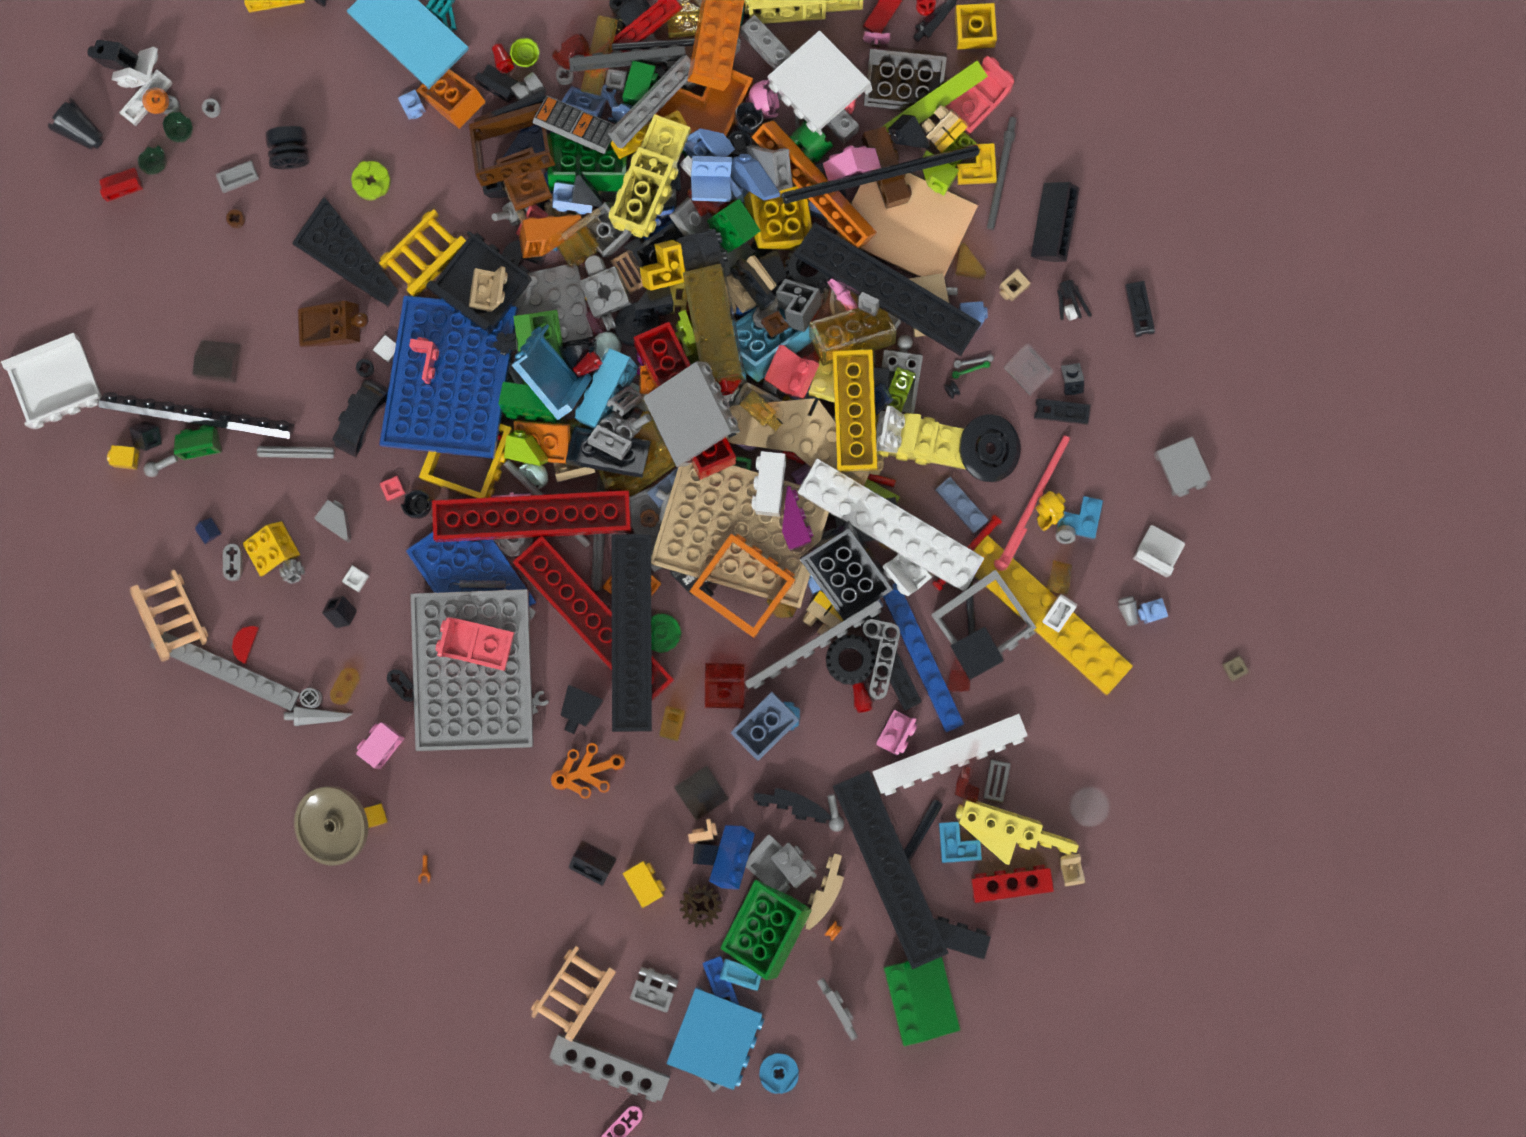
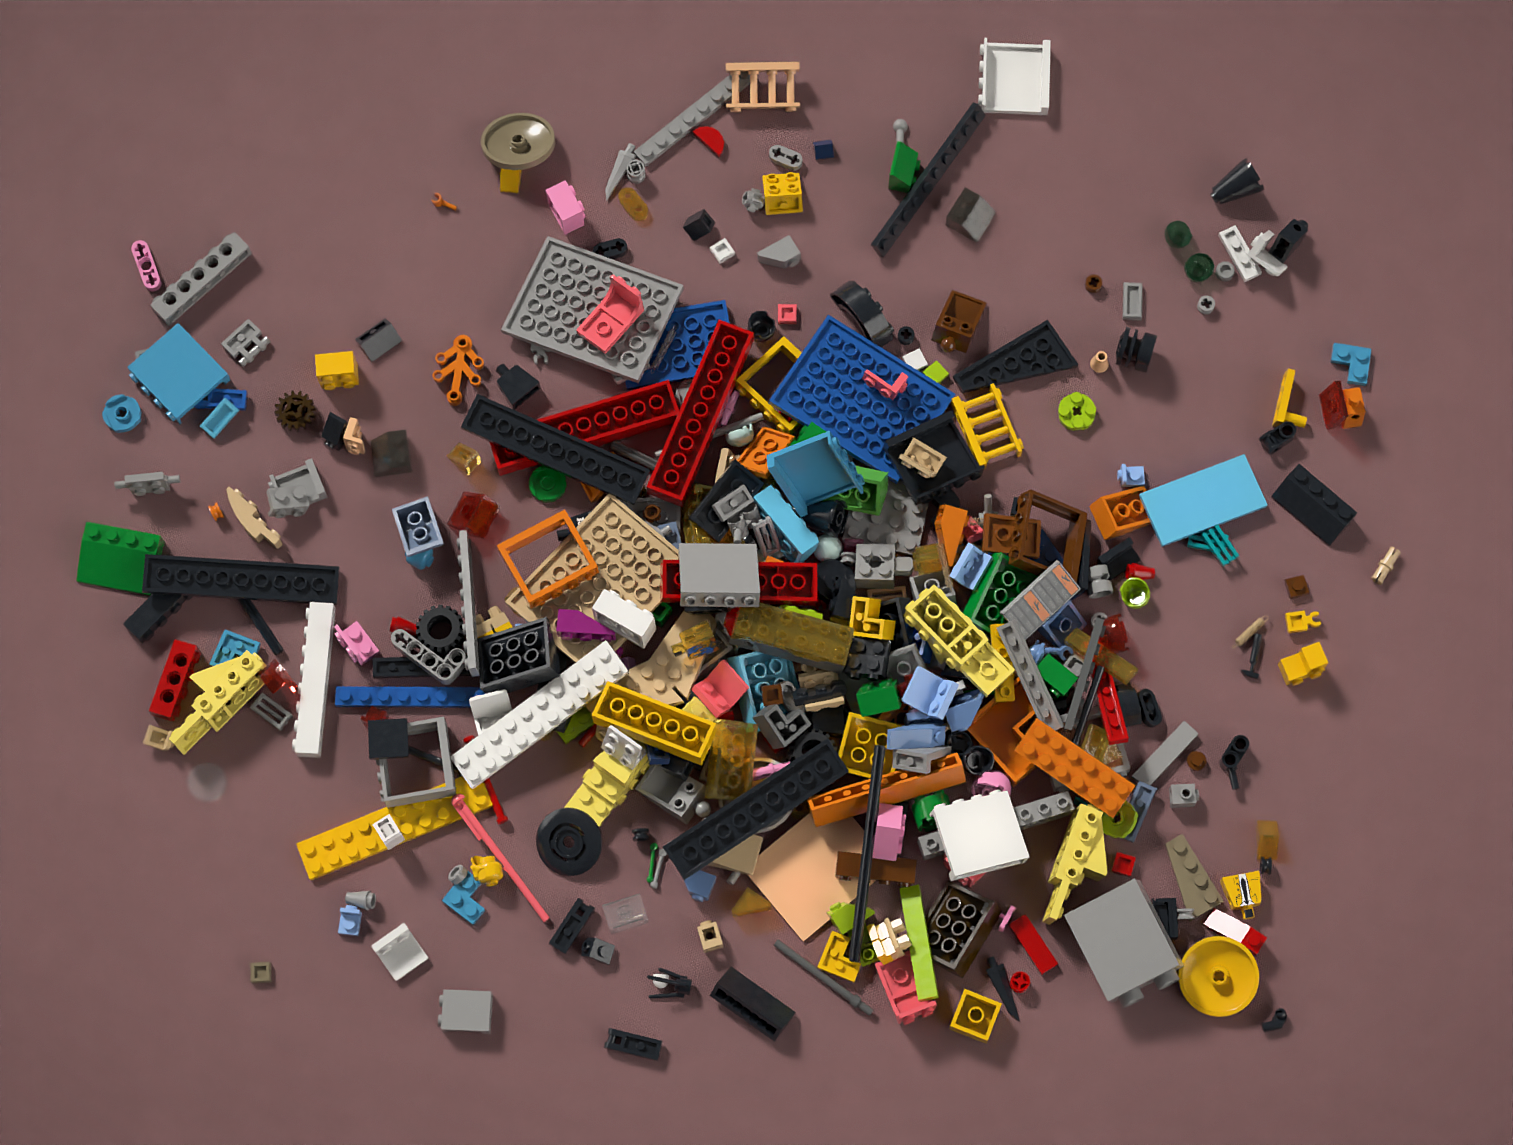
camera: 115 degrees right, 10 degrees down
red panel [99,168,143,202] -> none
yellow brick [107,445,140,469] -> none
black panel [129,421,162,451] -> none
orange cone [142,87,169,114] -> none
light grey axle [257,446,335,458] -> none
black plant [493,332,517,355] -> none
lime slope [504,430,548,466] -> none
light nougat fence [531,946,616,1042] -> none
black slope [572,168,602,207] -> none
red cone [573,351,603,378] -> none
blue brick [709,825,755,890] -> none
green slope [720,880,812,980] -> none
black slope [753,788,831,823] -> none
light grey bar [827,794,844,832] -> none
light grey tile [858,292,879,316] -> none
lime slope [886,367,916,412] -> none
black slope [888,114,931,149] -> none
sand blue plate [935,477,989,534] -> none
clear yellow slope [1047,560,1072,594] -> none
none -> lime tile [922,360,949,383]
none -> light nougat cone [1090,351,1109,373]

